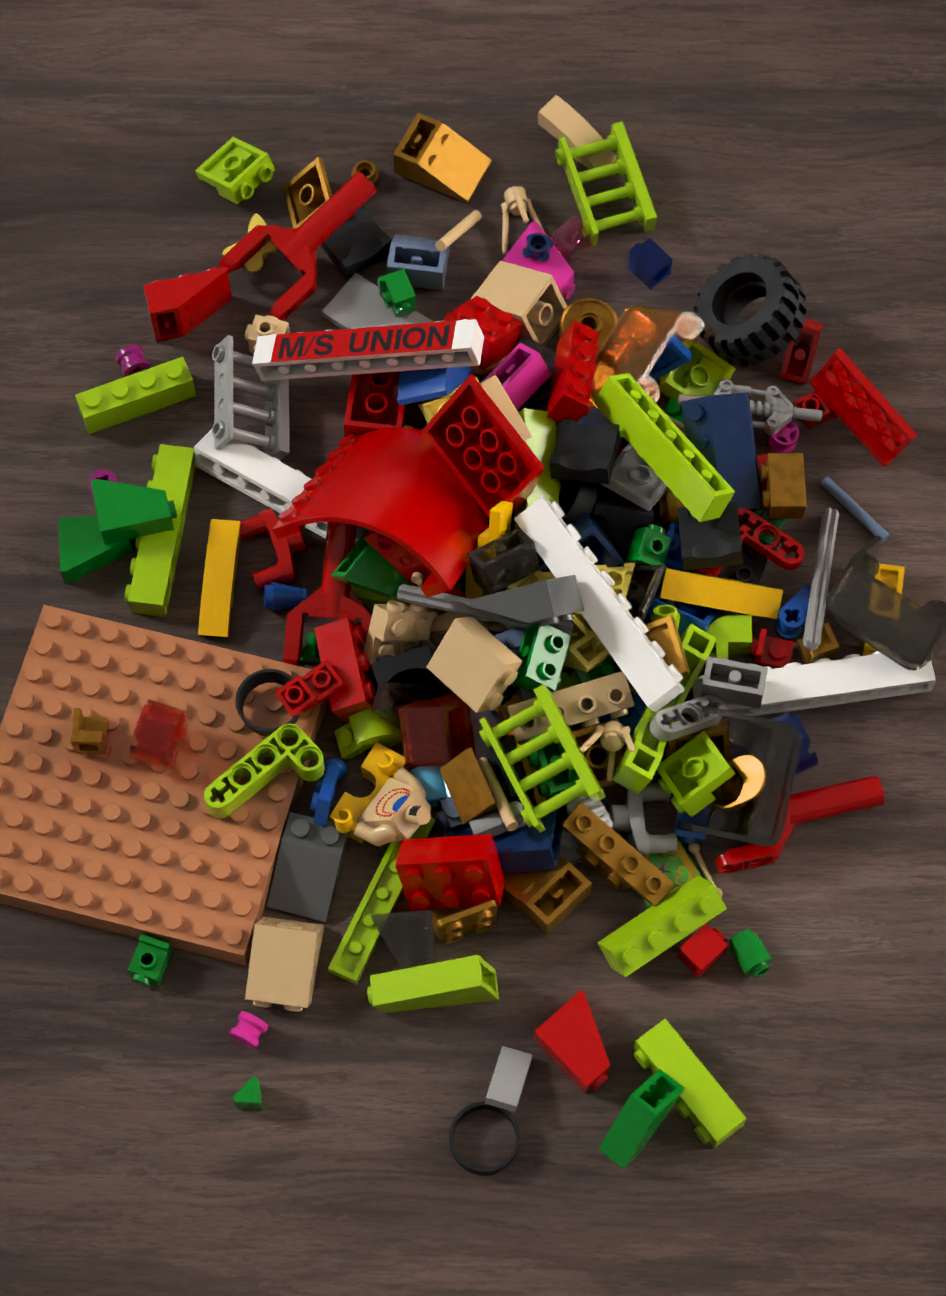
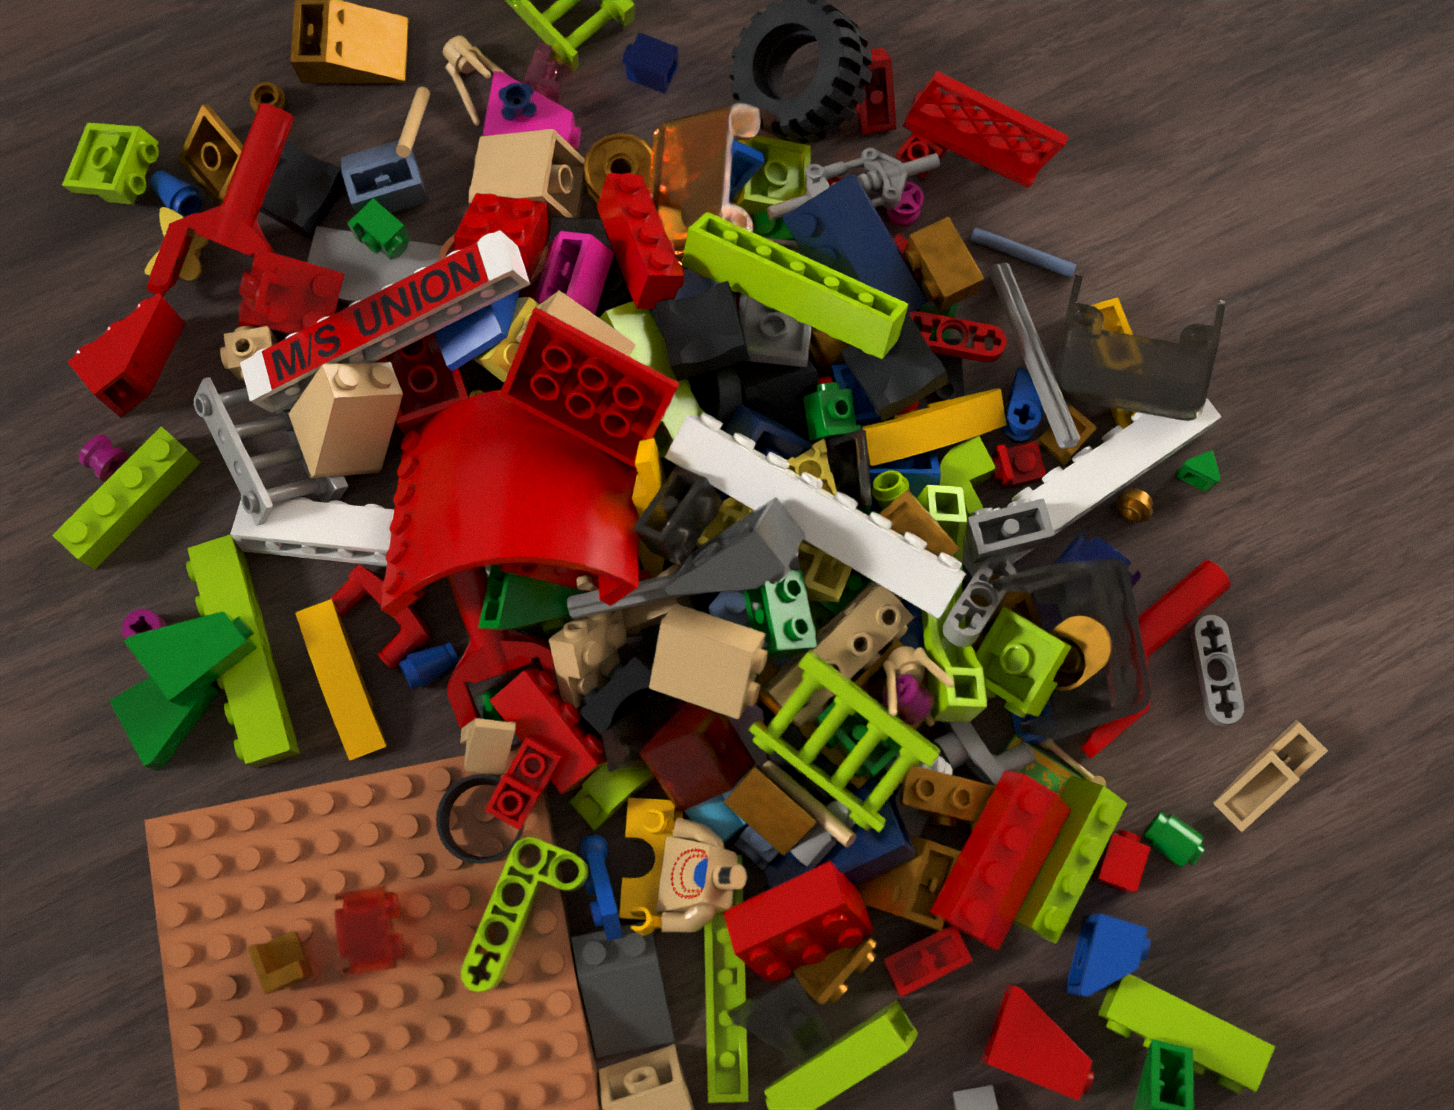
camera: 25 degrees left, 10 degrees up
none -> blue cone [150,170,202,217]
none -> red bracket [238,248,345,334]
none -> tan slope [289,362,403,478]
none -> tan slope [460,718,516,775]
none -> red hinge [882,925,973,997]
none -> magenta wheel [883,674,934,725]
none -> red slope [930,770,1071,952]
none -> blue slope [1064,914,1150,997]
none -> pearl gold plate [1115,488,1153,522]
none -> green slope [1174,450,1221,492]
none -> light grey beam [1190,615,1244,726]
none -> tan slope [1213,720,1328,832]

